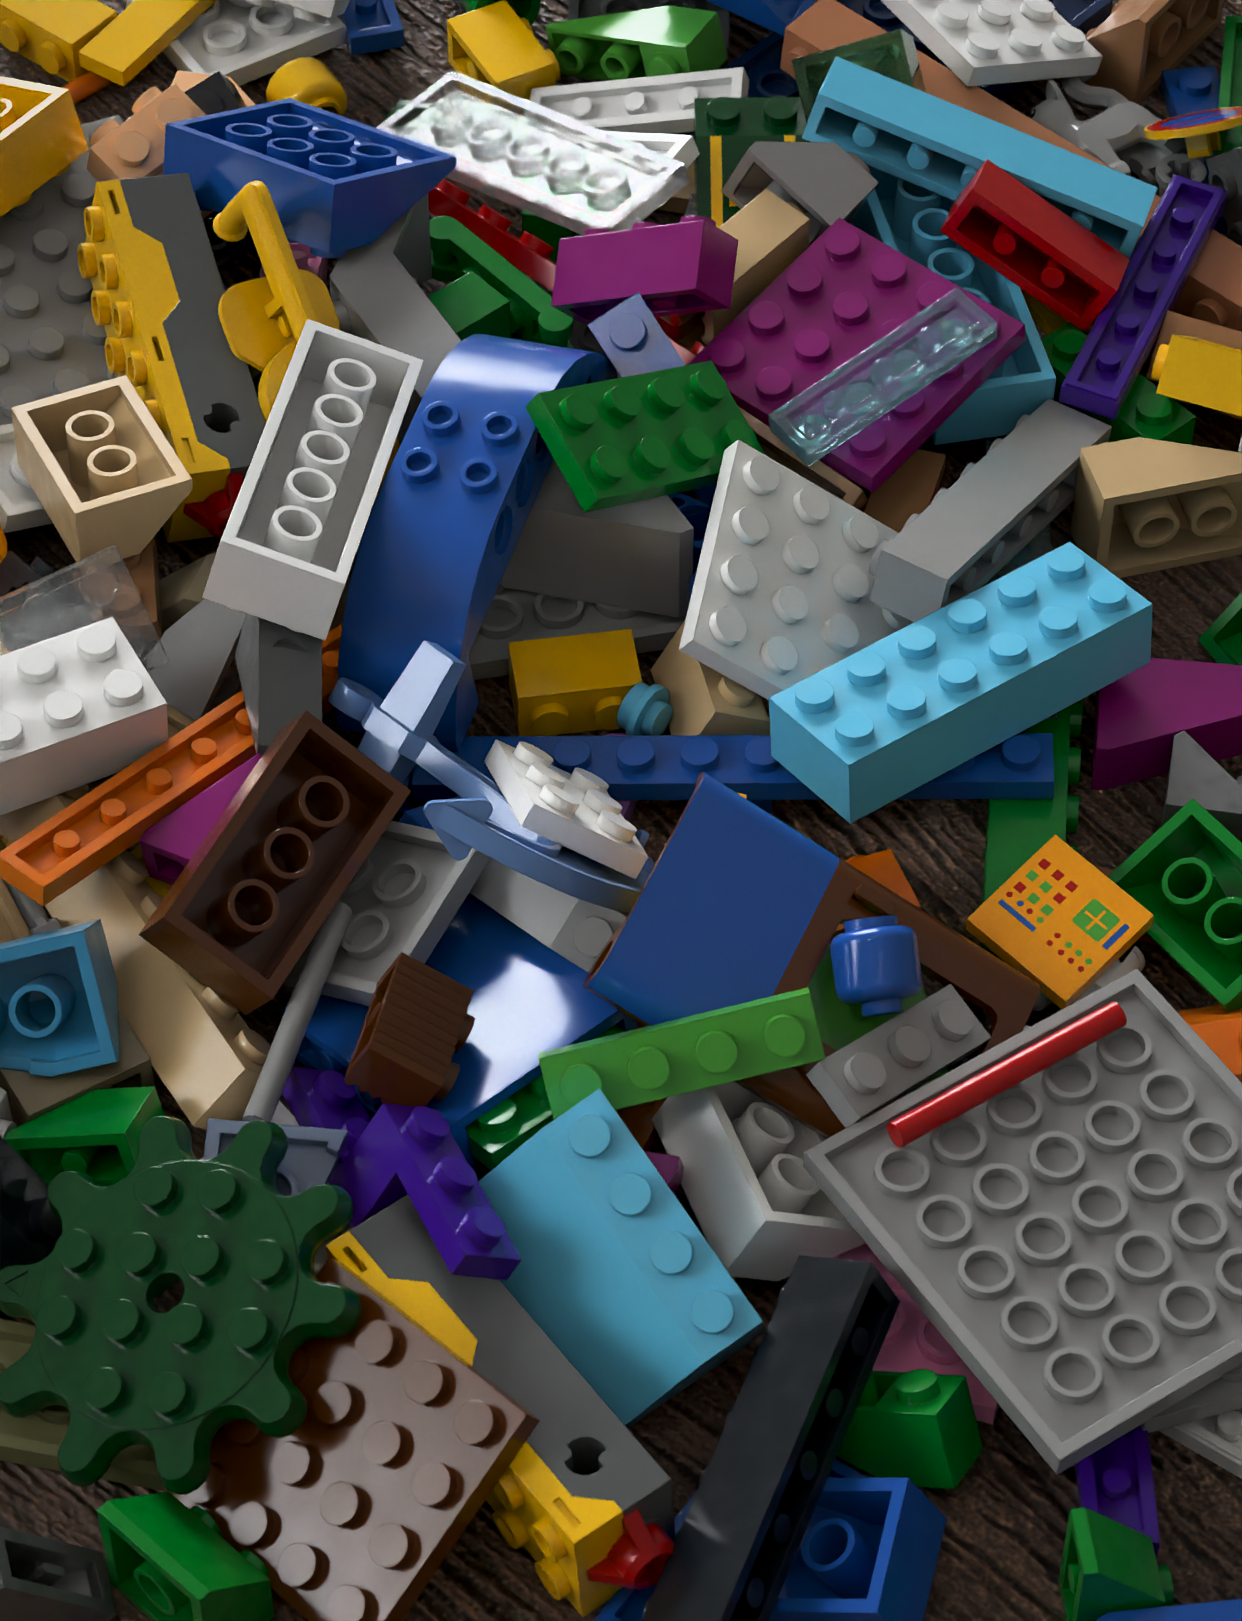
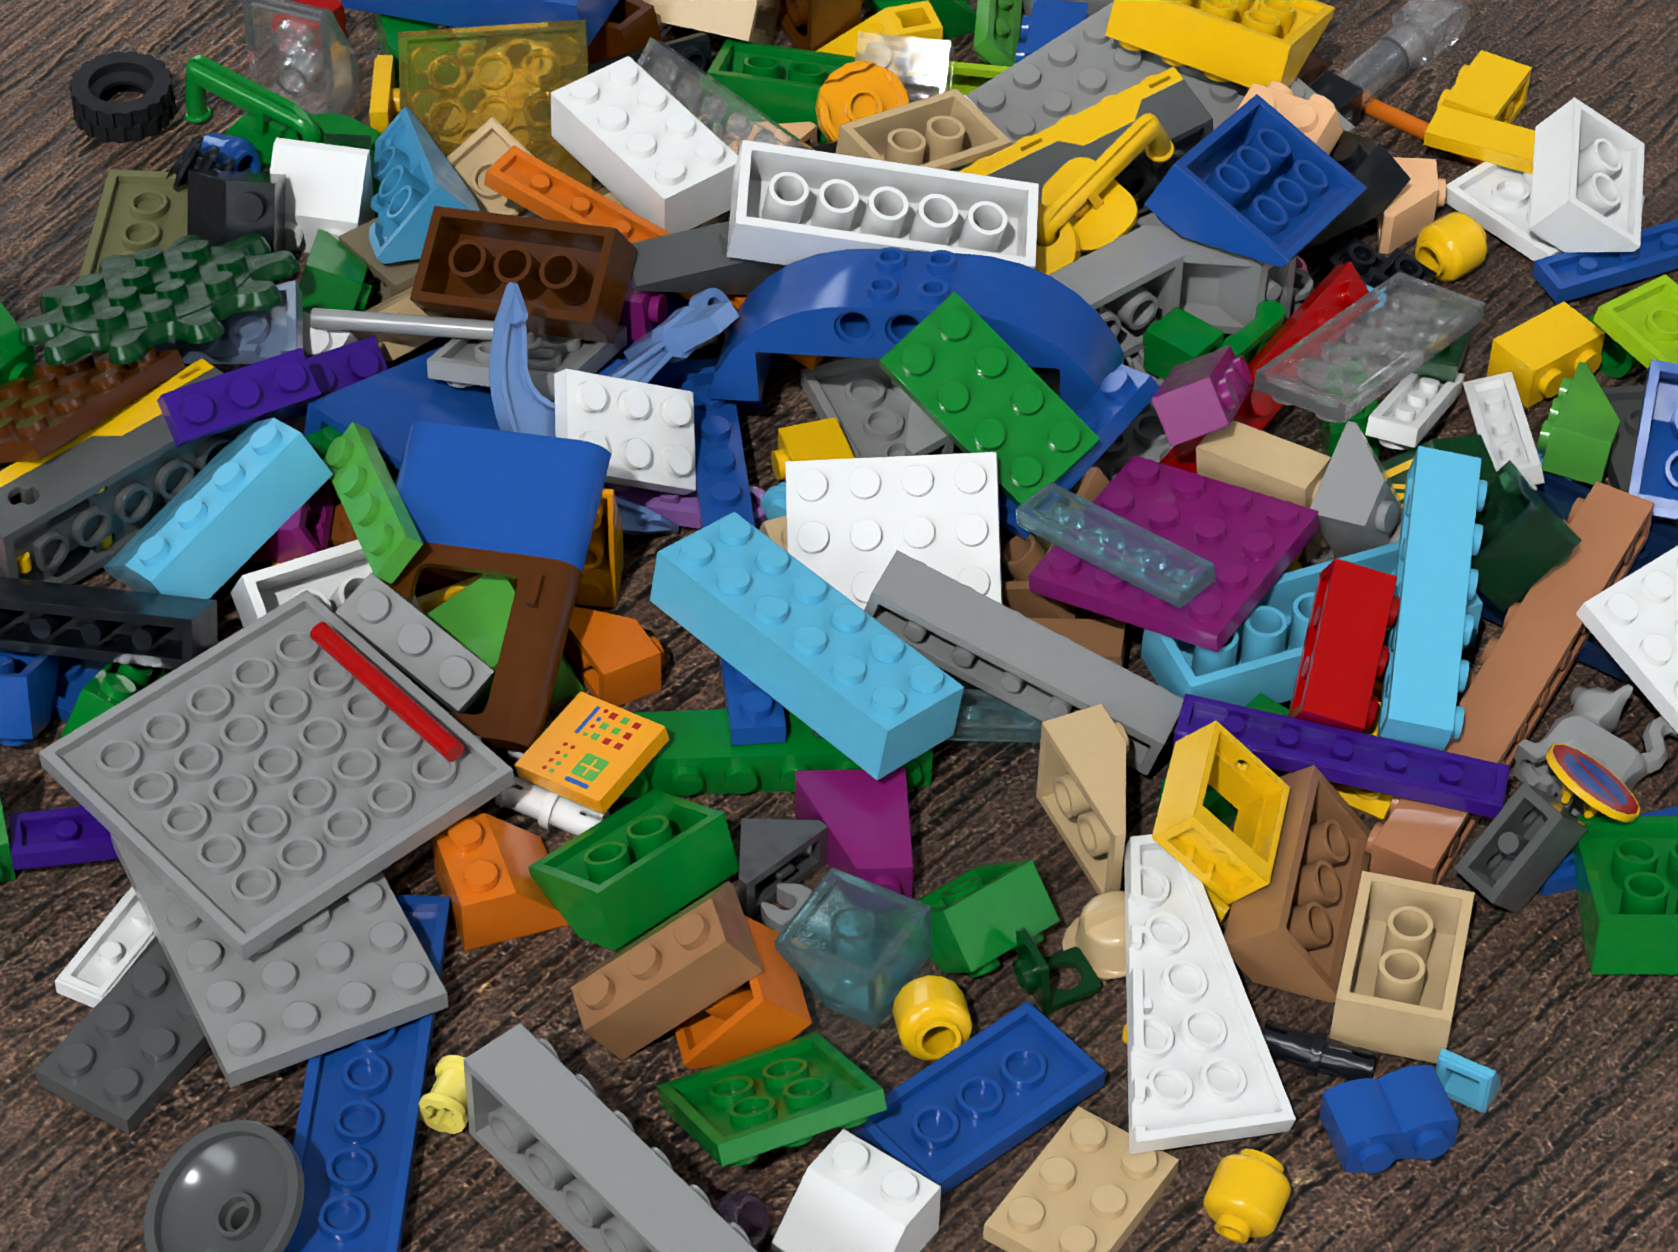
camera: 80 degrees right, 5 degrees down
reddish brown brick [344,952,475,1107] -> none
blue head [830,915,923,1017] -> none

